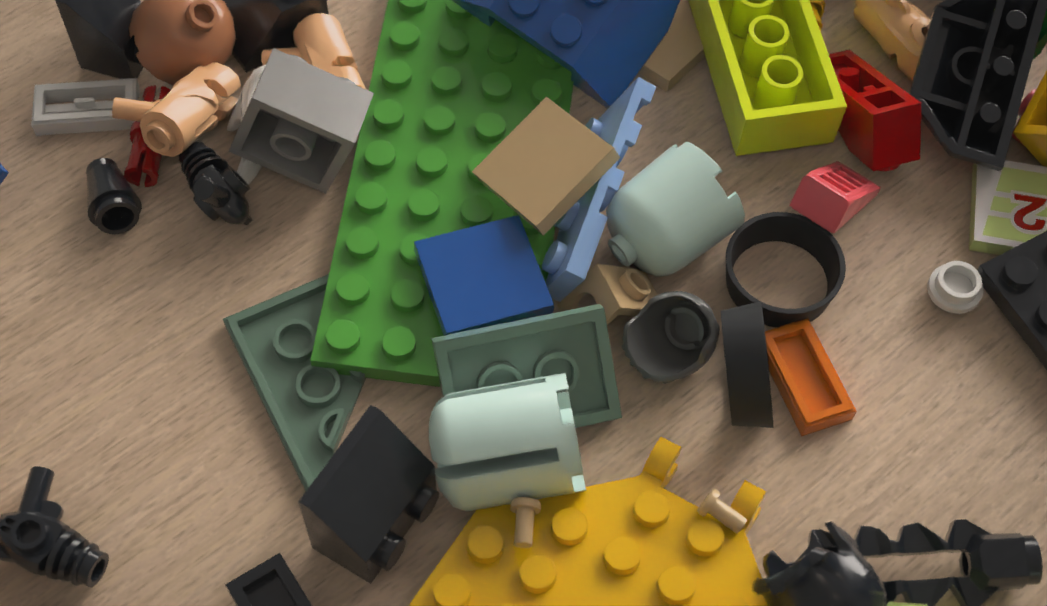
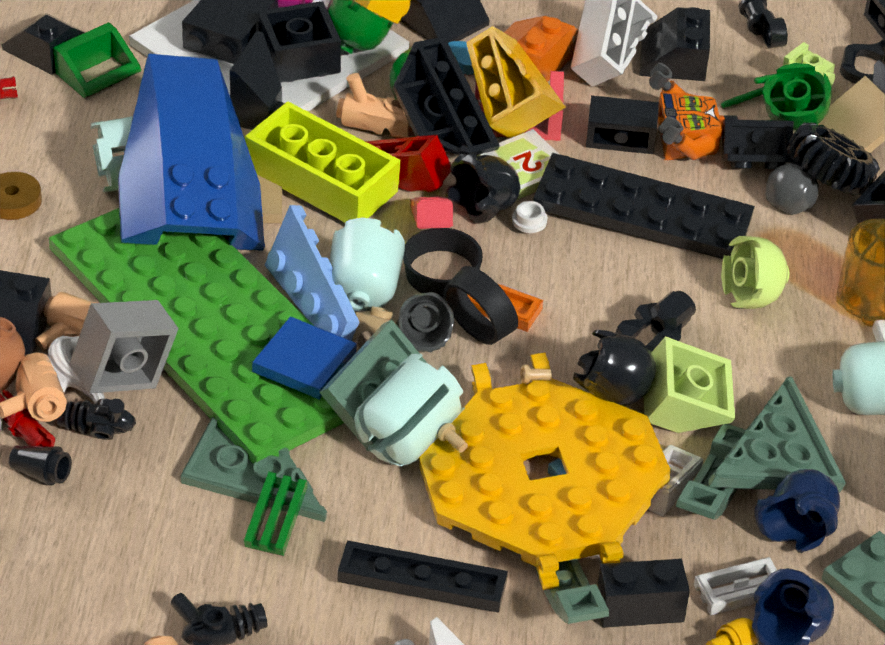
camera: 45 degrees left, 15 degrees down
black slope [298,405,439,584] -> none
tan tile [472,97,620,236] -> none
none -> green tile [244,471,308,556]
none -> black hair [445,153,521,224]

